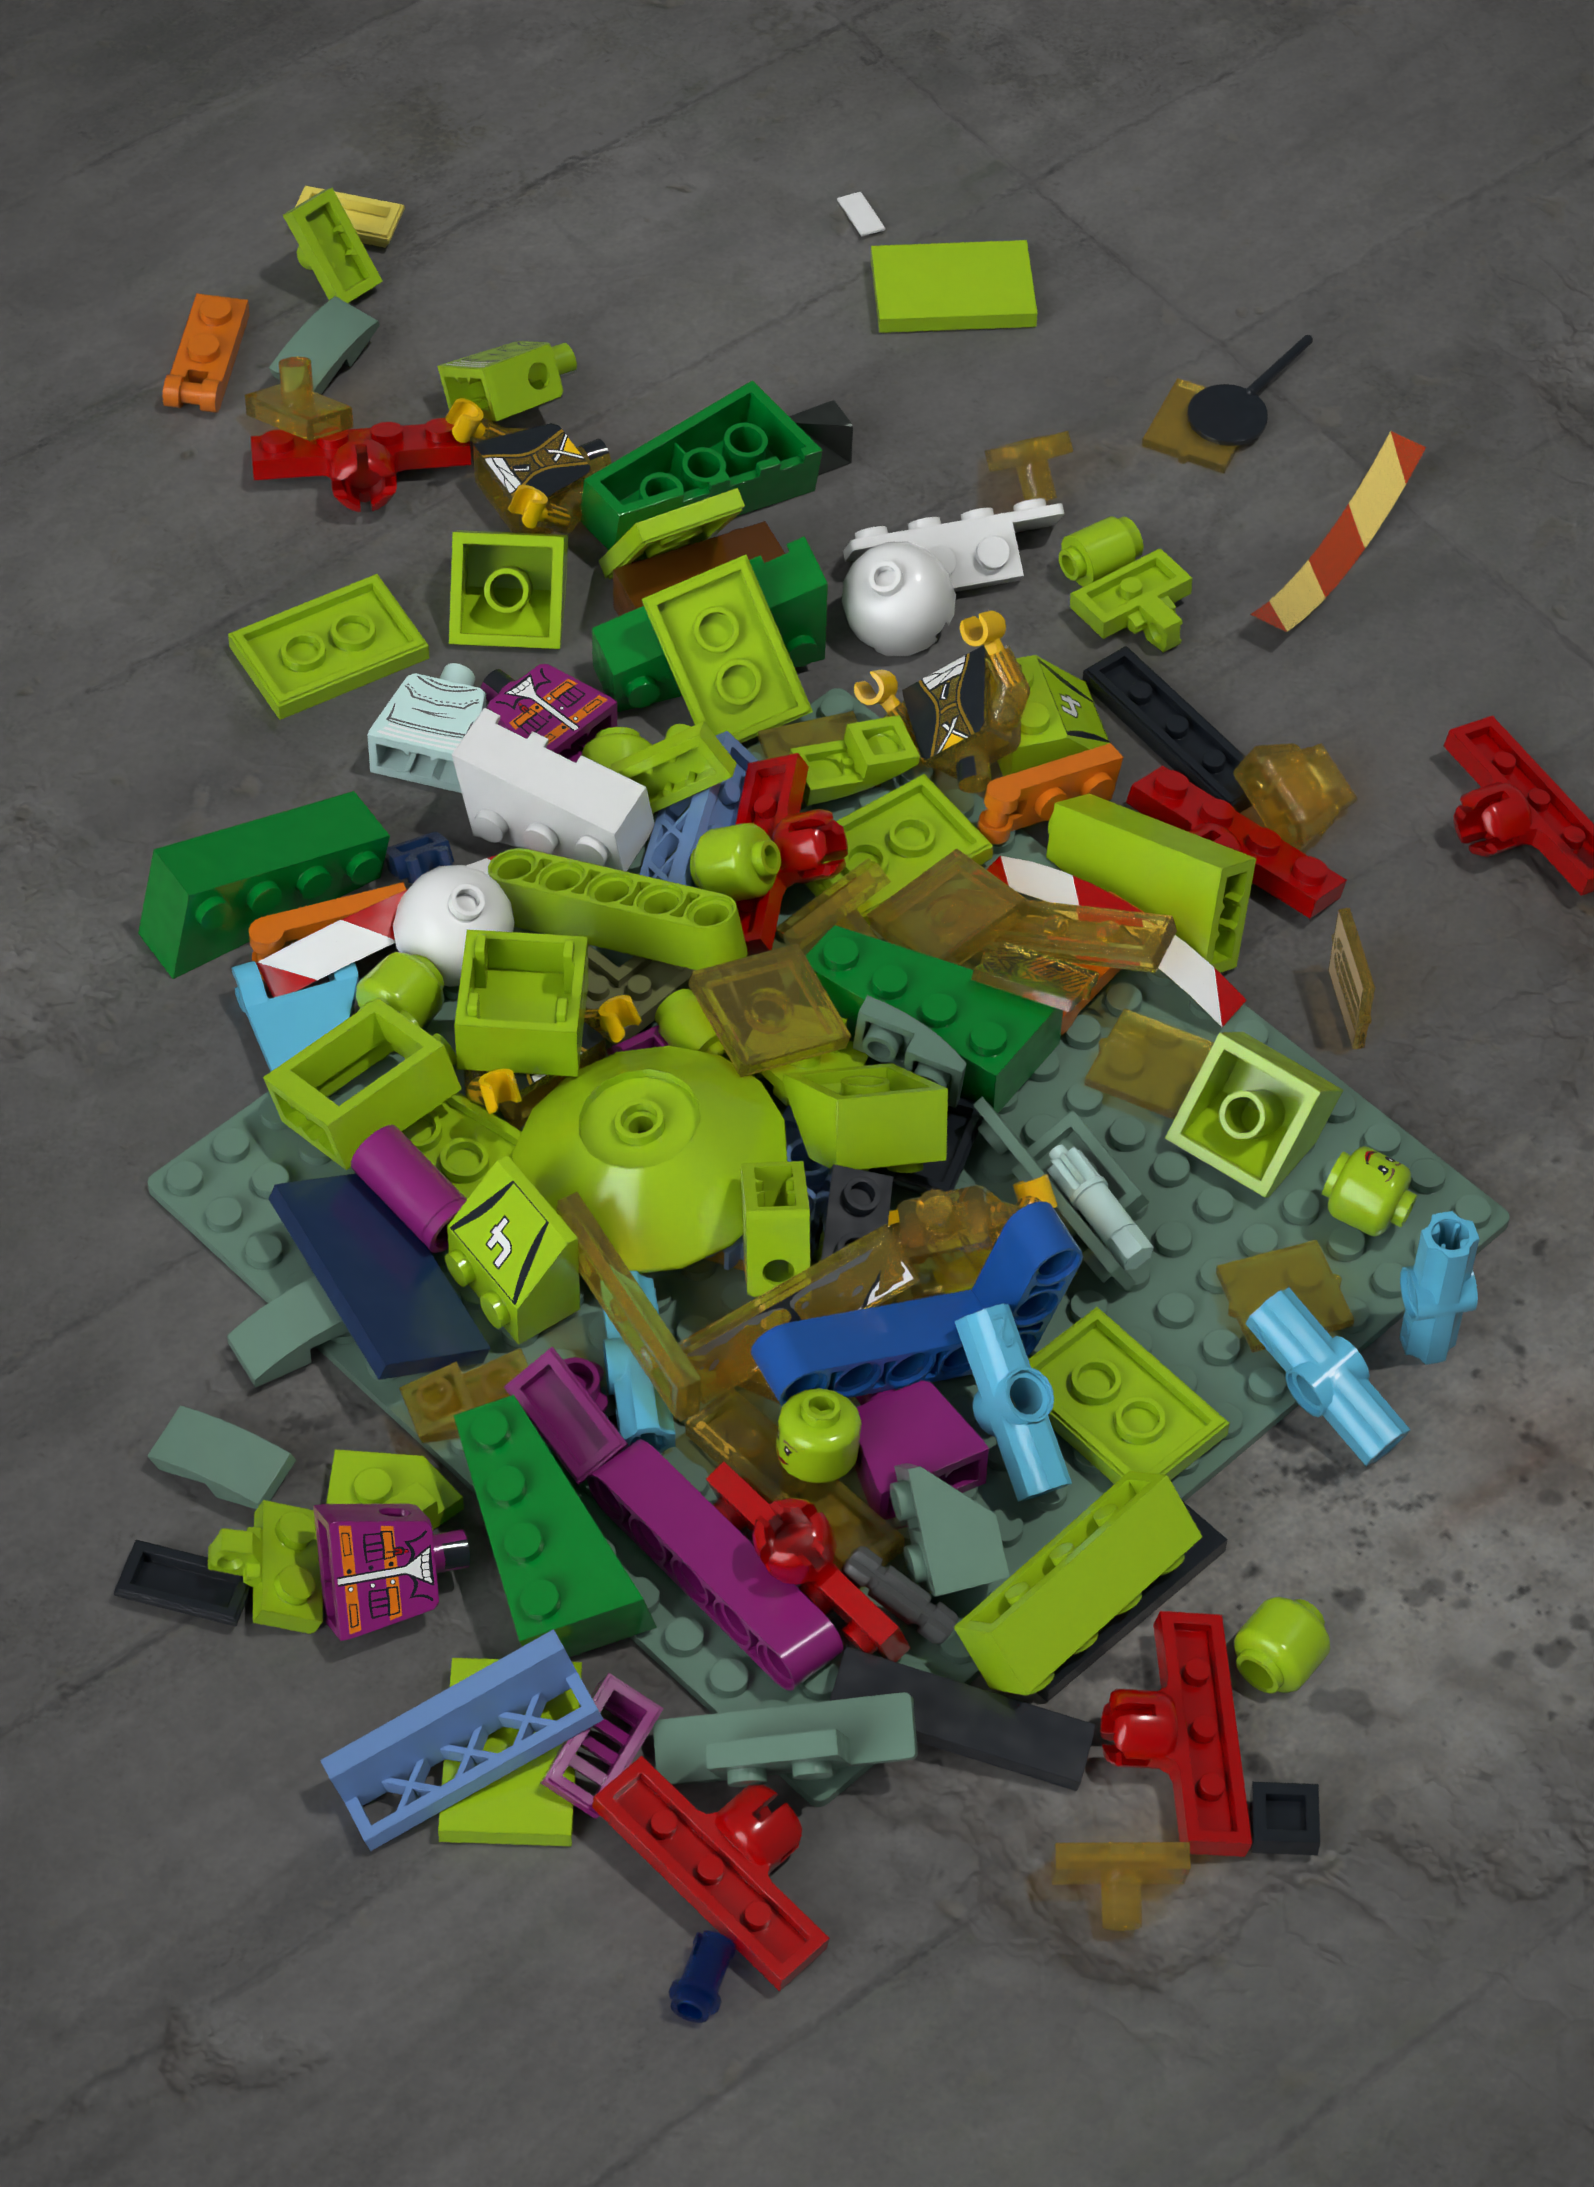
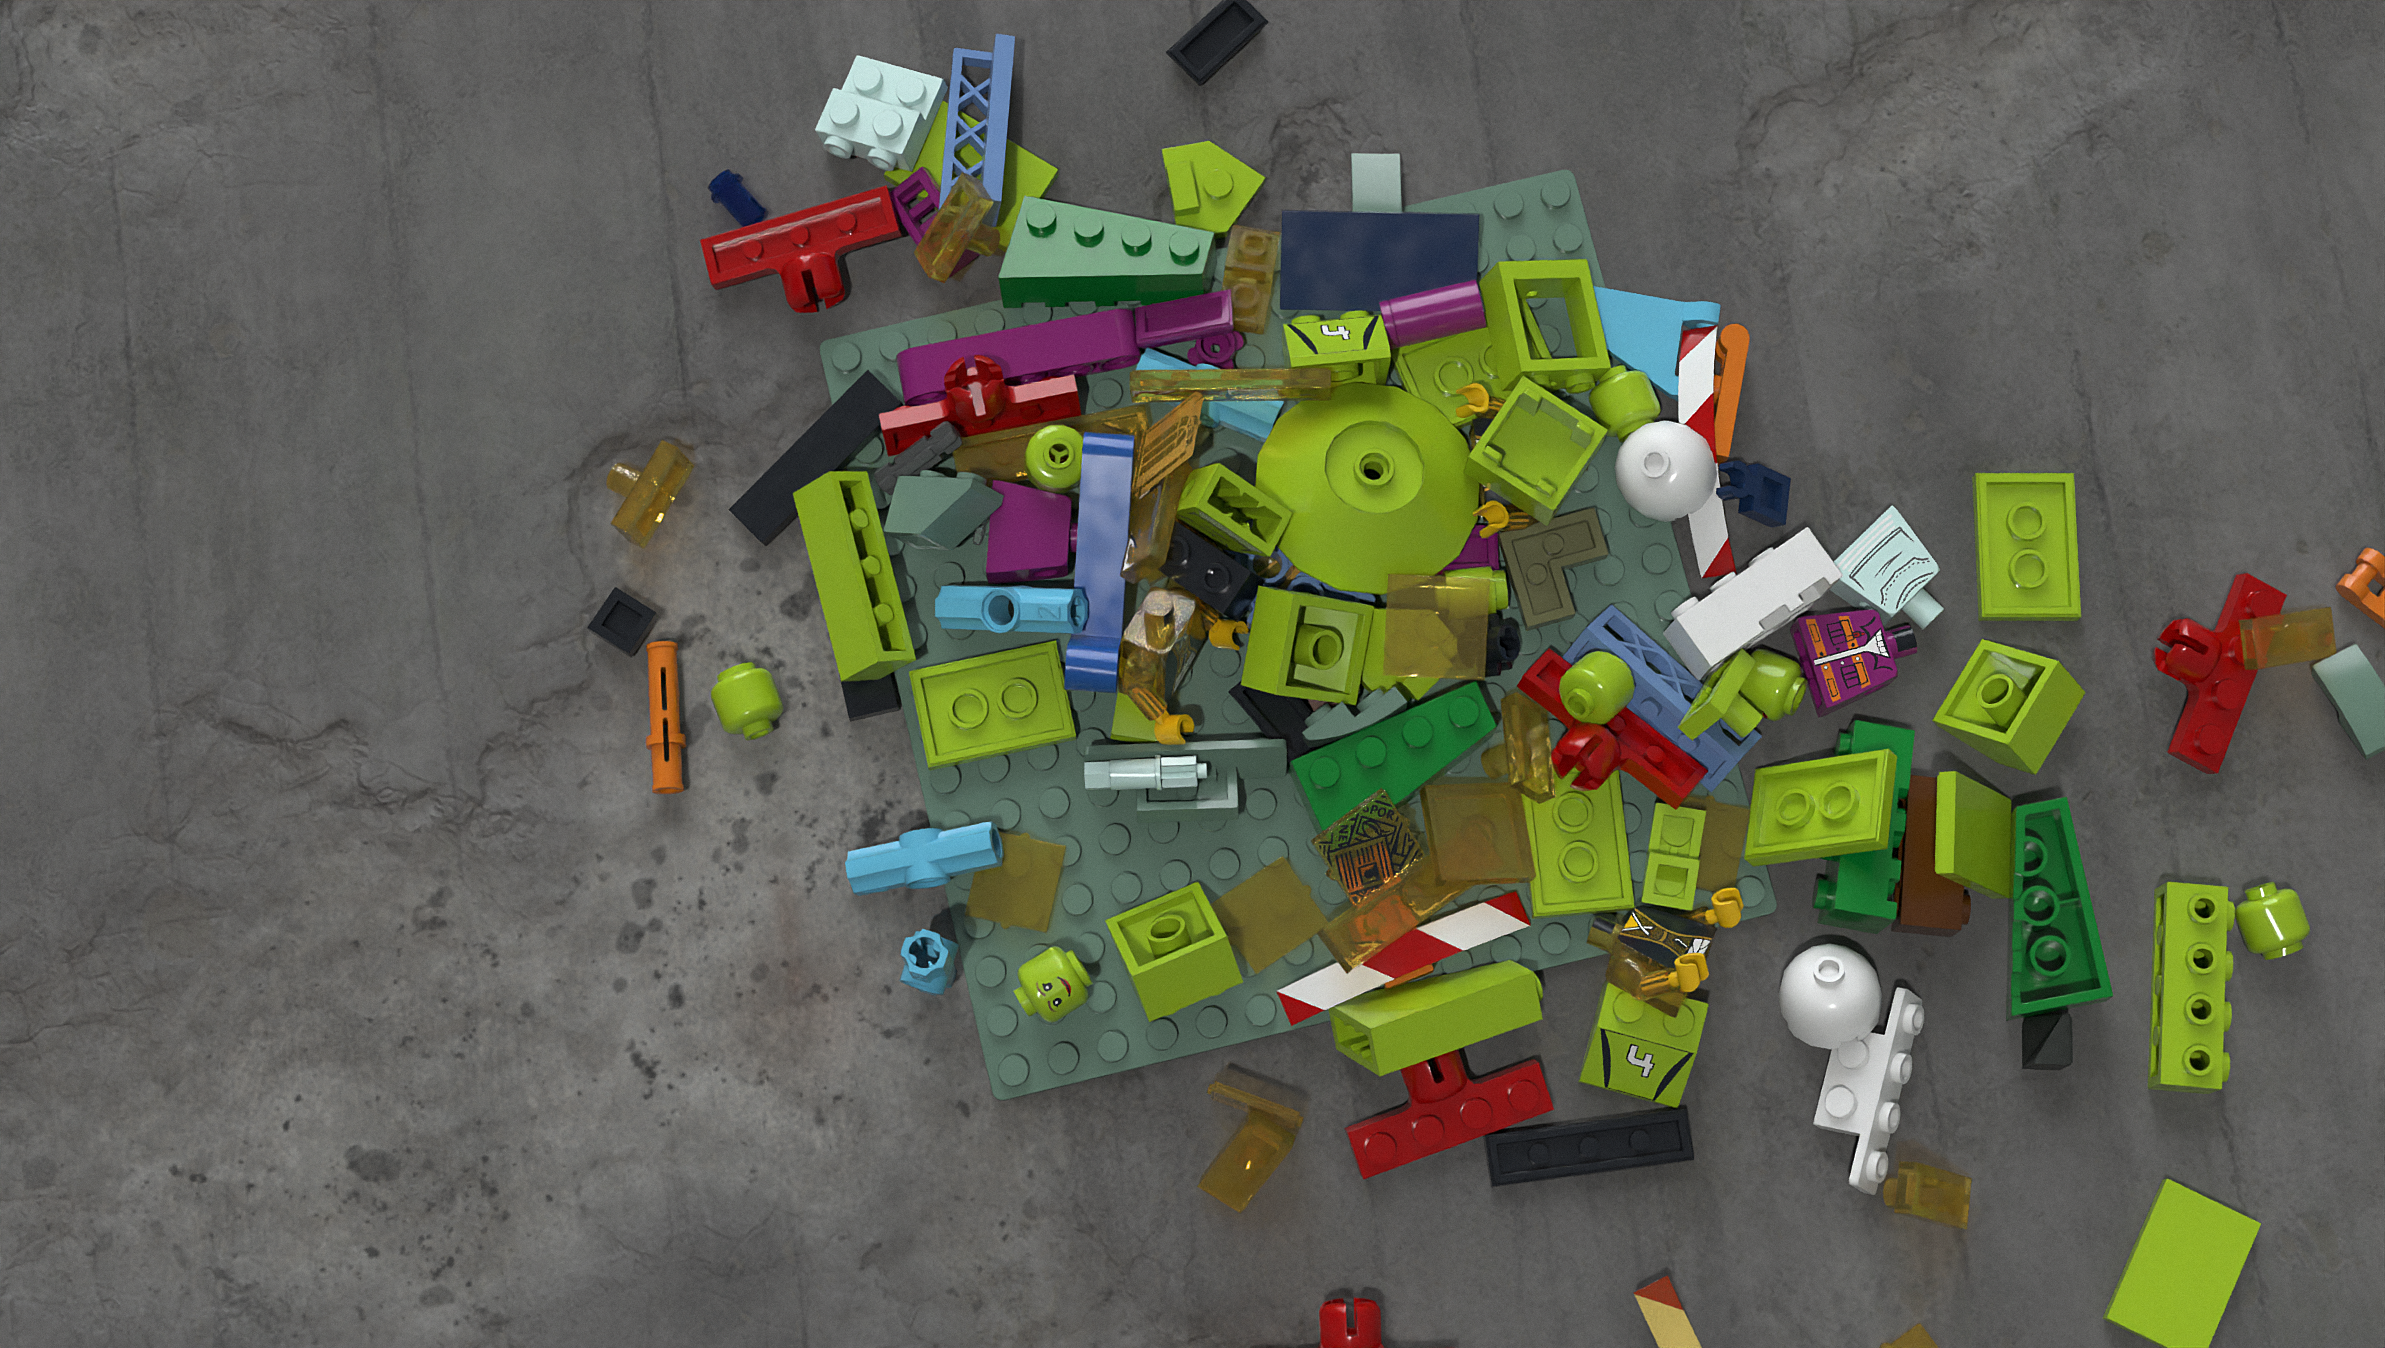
camera: 120 degrees right, 25 degrees up
green wedge [138,791,390,979] -> none
sand green slope [148,1405,296,1509] -> none
lime hinge [208,1500,323,1634] -> none
magenta torso [313,1504,470,1641] -> none
lime torso [437,341,577,421] -> none
torso [445,398,612,534] -> none
lime beam [488,848,748,974] -> none
sand green bracket [653,1692,918,1787] -> none
white piece [837,192,885,237] -> none
orange plate [976,743,1124,844] -> none
lime brick [1059,516,1144,587] -> none
lime hinge [1070,548,1192,653] -> none
red plate [1100,1611,1252,1857] -> none
clear yellow piece [1234,743,1358,851] -> none
none -> orange pin [646,641,686,794]
none -> light aqua plate [815,55,948,172]
none -> clear yellow tile [914,172,1000,283]
none -> clear yellow piece [1131,391,1204,498]
none -> clear yellow tile [1197,1110,1296,1214]
none -> lime brick [2148,882,2235,1094]
none -> lime head [2235,882,2310,960]

